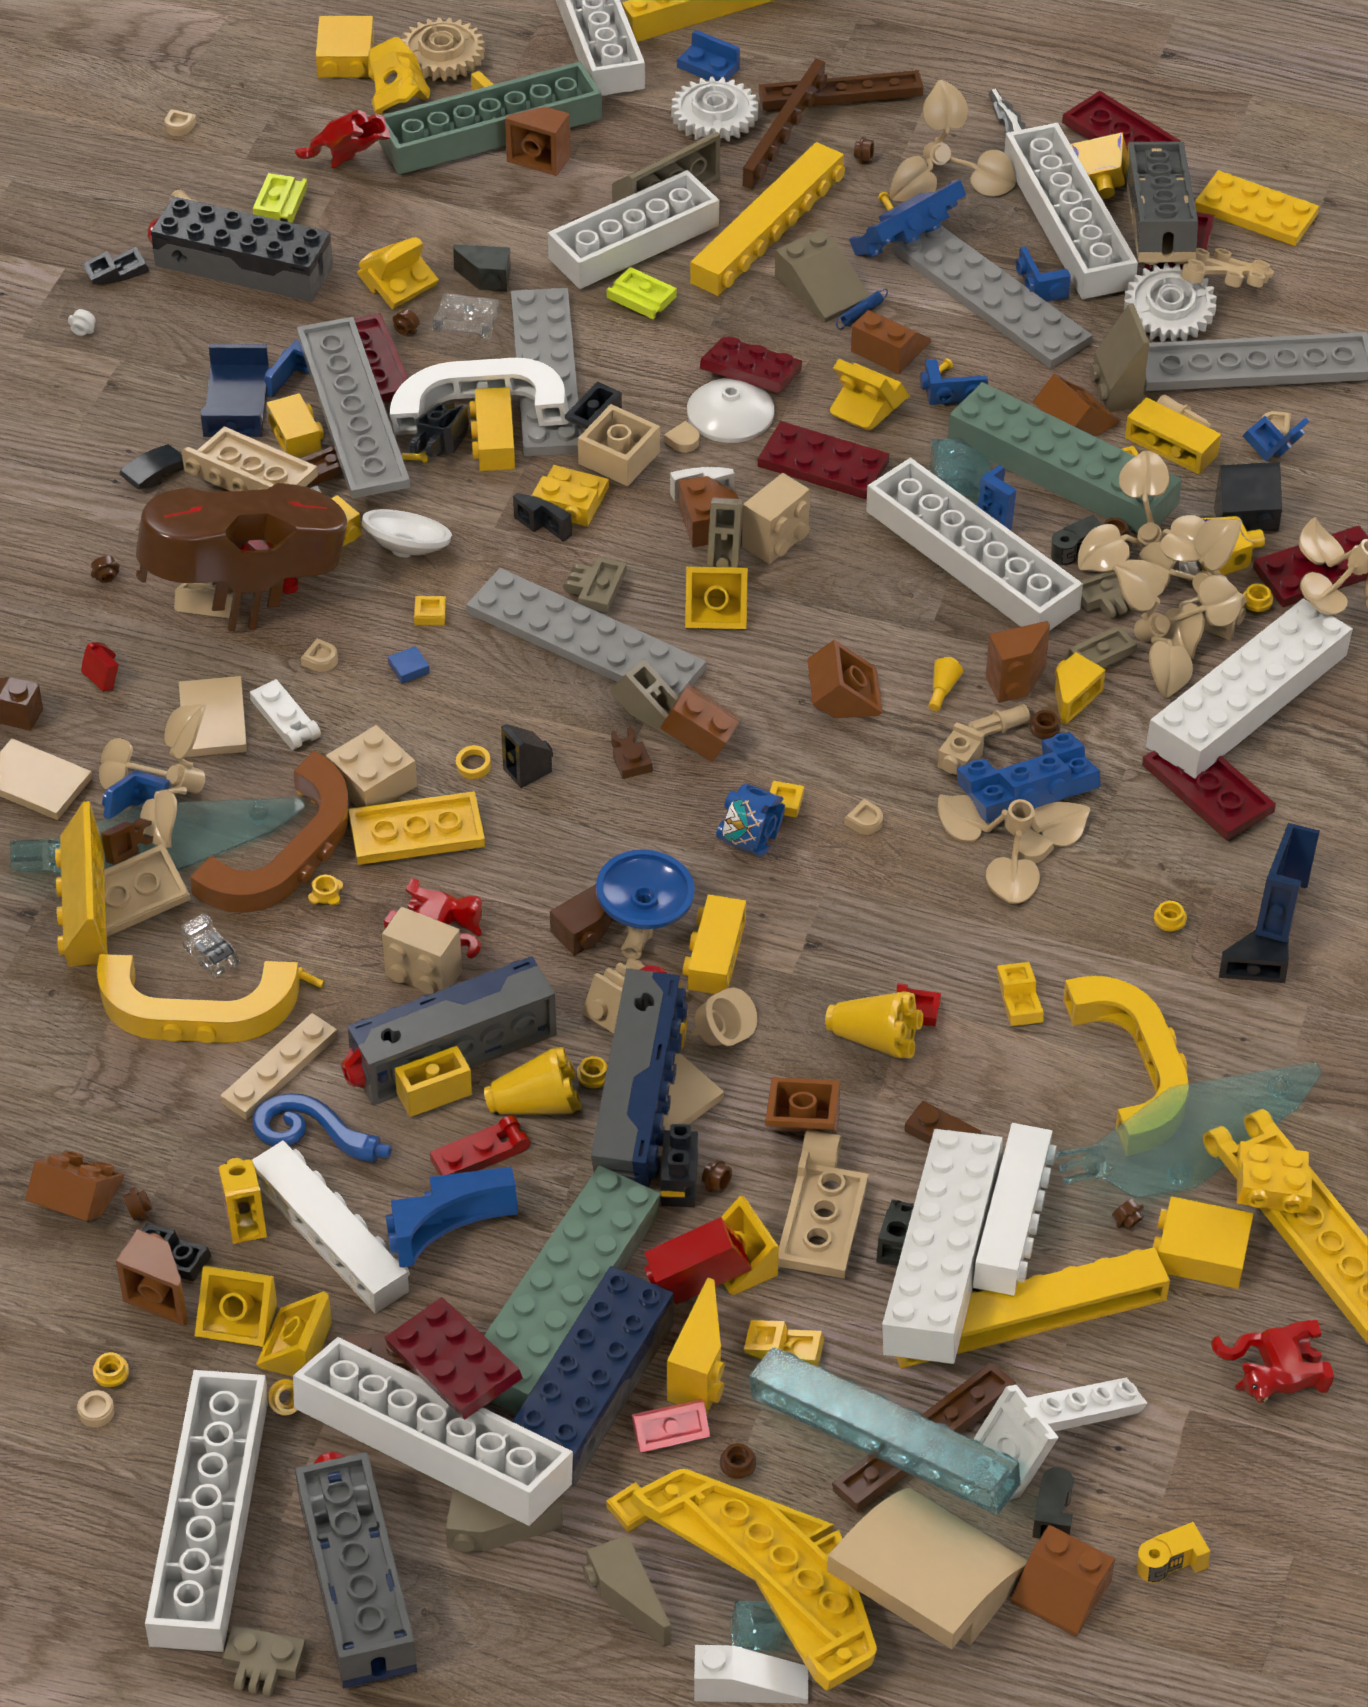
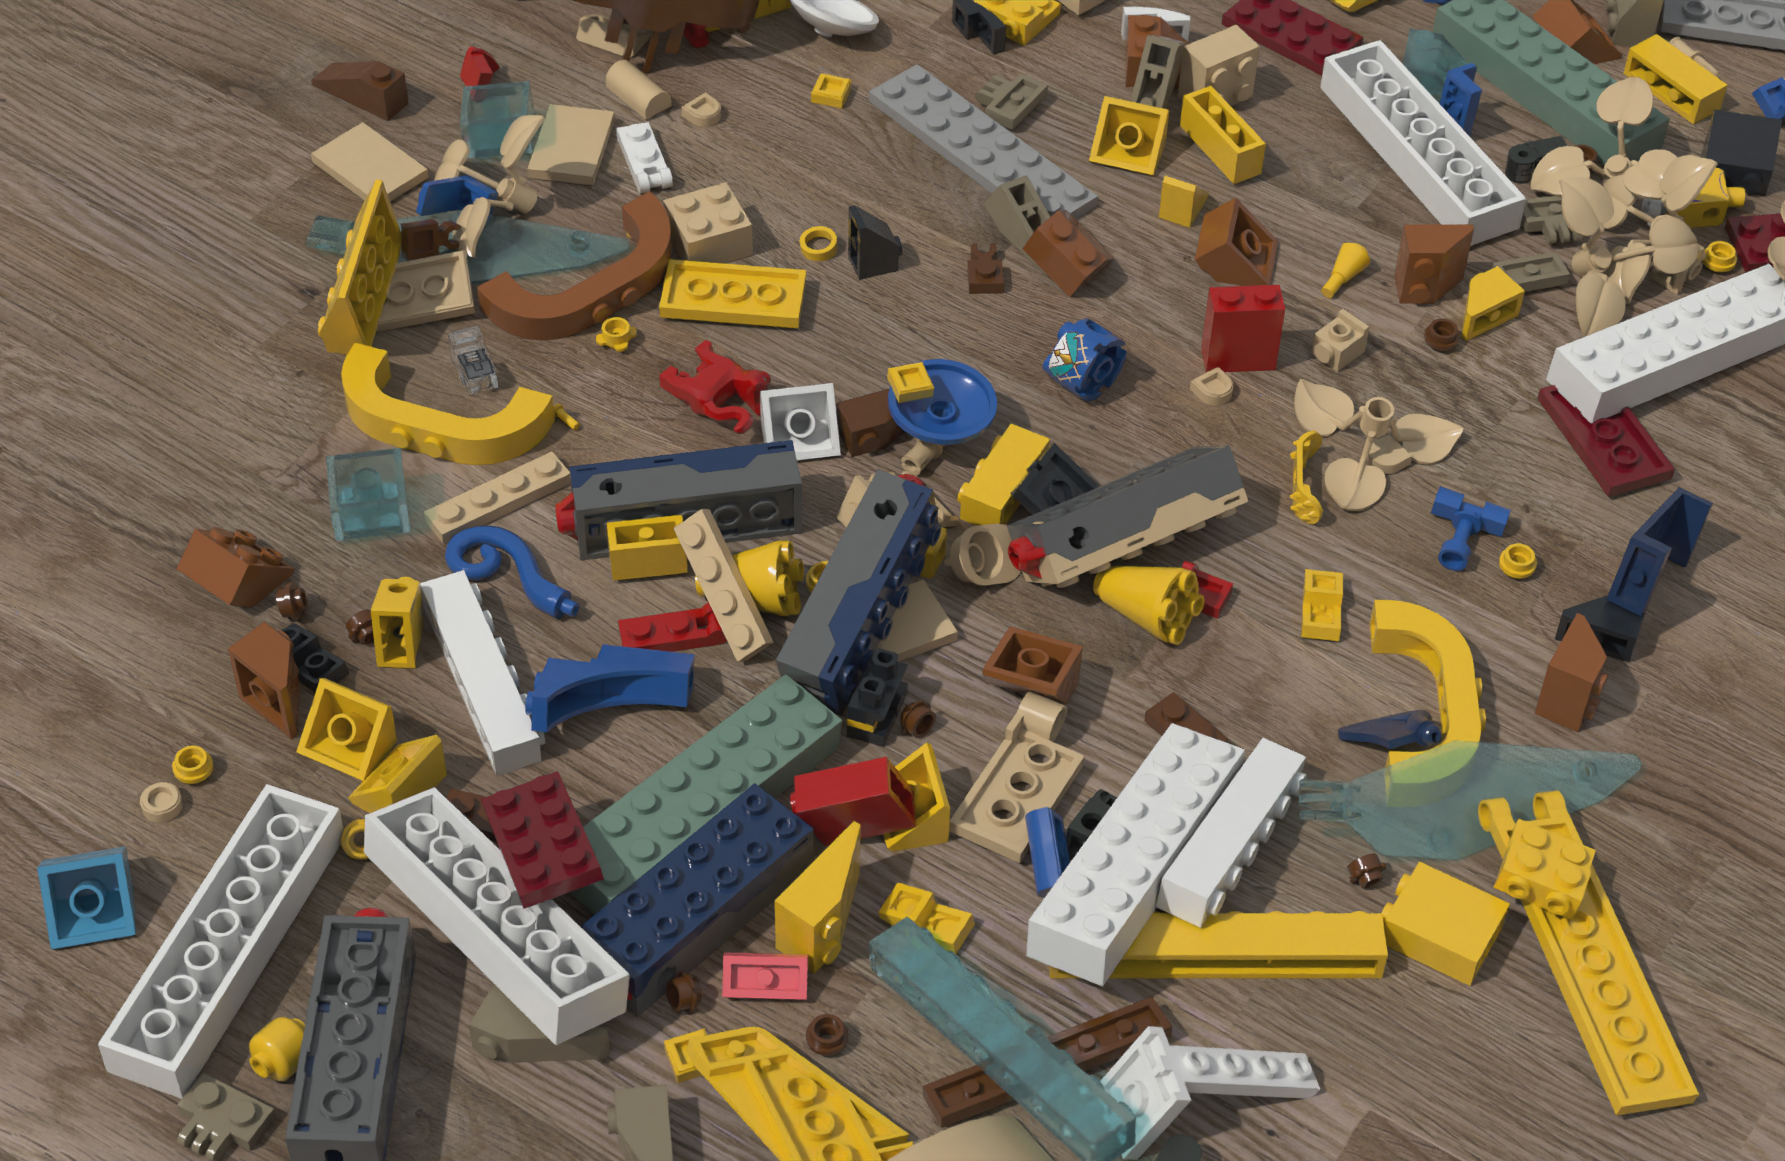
camera: 15 degrees right, 0 degrees up
tan brick [382,907,462,994] -> none
blue tile [388,646,430,684] -> none
yellow plate [770,781,804,818] -> none
blue bracket [957,732,1101,823] -> none
tan axle [968,704,1031,737] -> none
red animal [1211,1320,1334,1403] -> none
none -> dark azure slope [37,846,136,949]
none -> yellow head [249,1017,305,1082]
none -> clear light blue brick [326,448,411,541]
none -> reddish brown plate [345,609,374,645]
none -> clear light blue brick [460,81,535,158]
none -> tan brick [606,60,672,120]
none -> reddish brown plate [666,972,702,1013]
none -> tan plate [674,509,774,662]
none -> white slope [760,383,841,460]
none -> yellow tile [887,362,934,403]
none -> dark grey piece [1007,445,1248,588]
none -> black plate [1010,443,1100,515]
none -> blue brick [1025,807,1070,898]
none -> yellow slope [1159,176,1209,228]
none -> yellow brick [1180,86,1266,184]
none -> red brick [1201,285,1285,373]
none -> yellow piece [1290,430,1323,524]
none -> dark blue arm [1338,710,1442,749]
none -> blue bar [1431,486,1511,571]
none -> dark orange slope [1534,613,1609,732]

